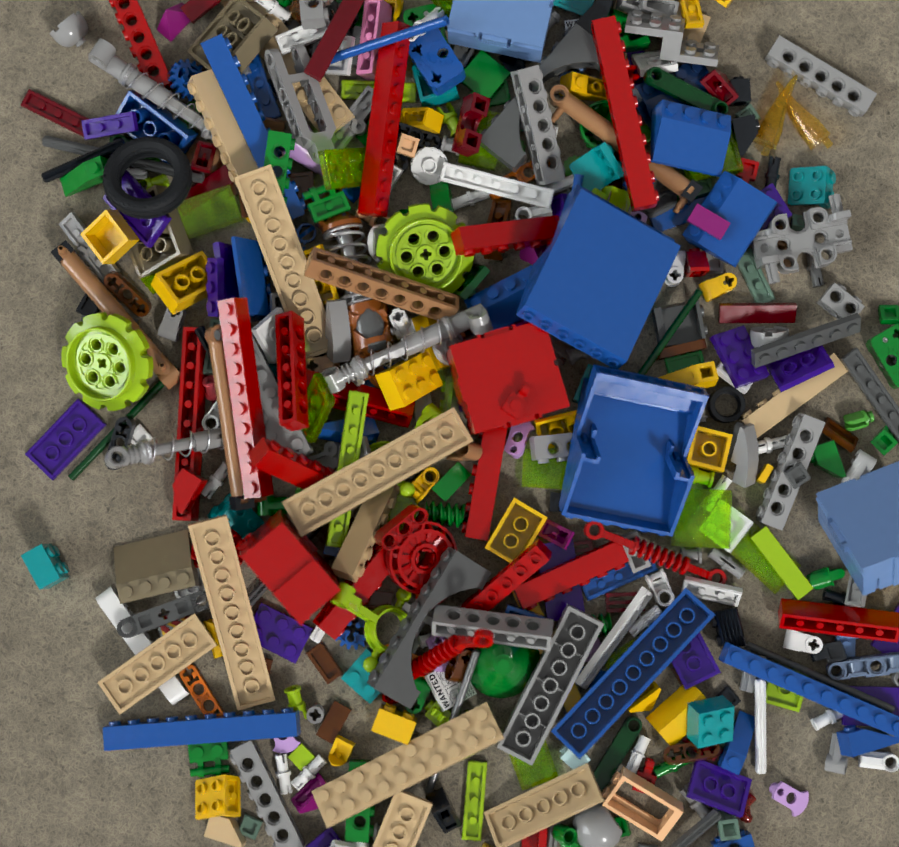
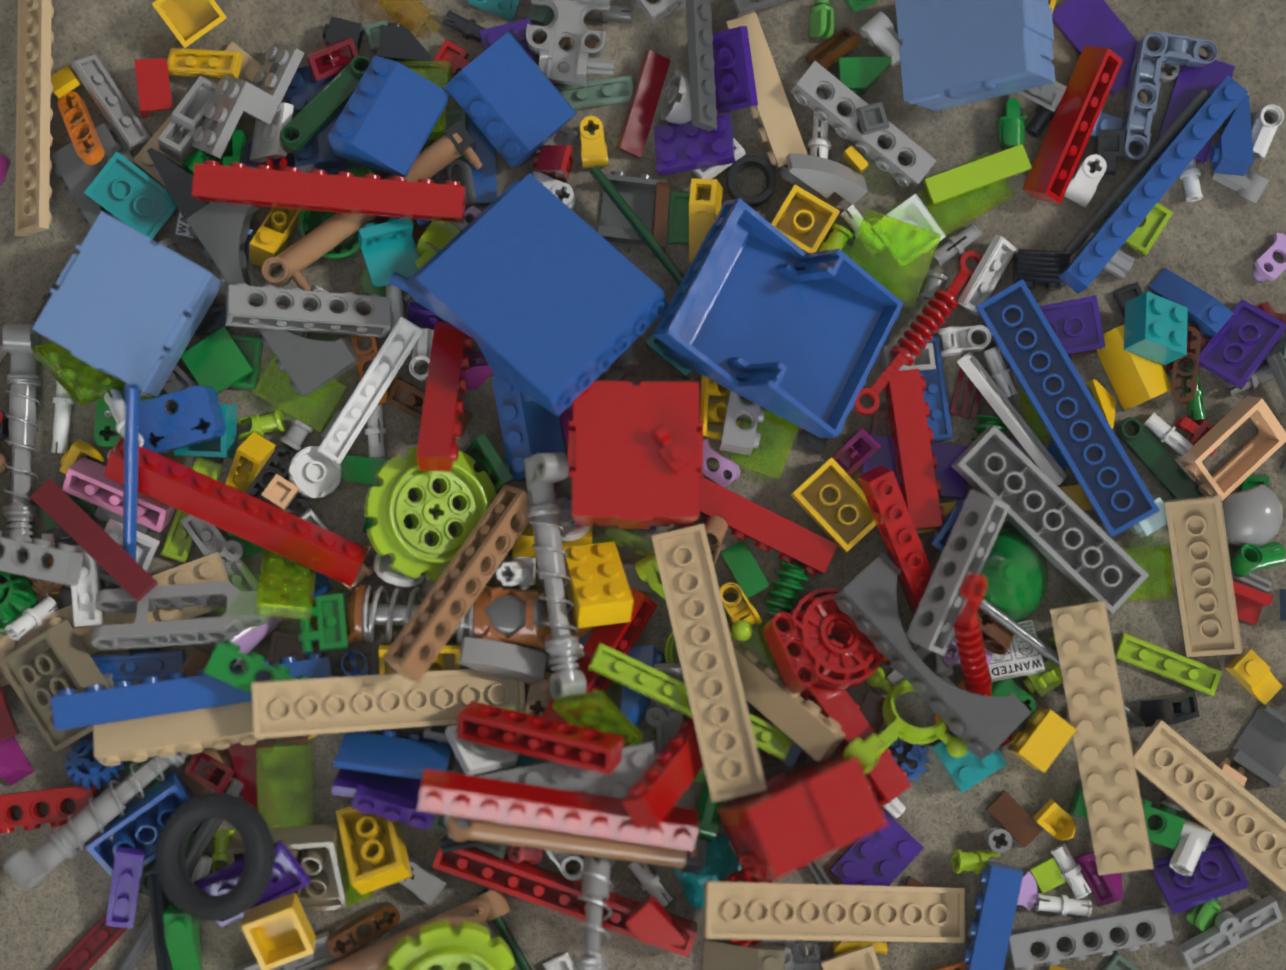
camera: 75 degrees left, 0 degrees up
reddish brown tile [306,641,344,684] -> none
dark red arch [451,92,491,157] -> none
magenta tile [687,203,731,240] -> none
white axle [754,678,767,774] -> none

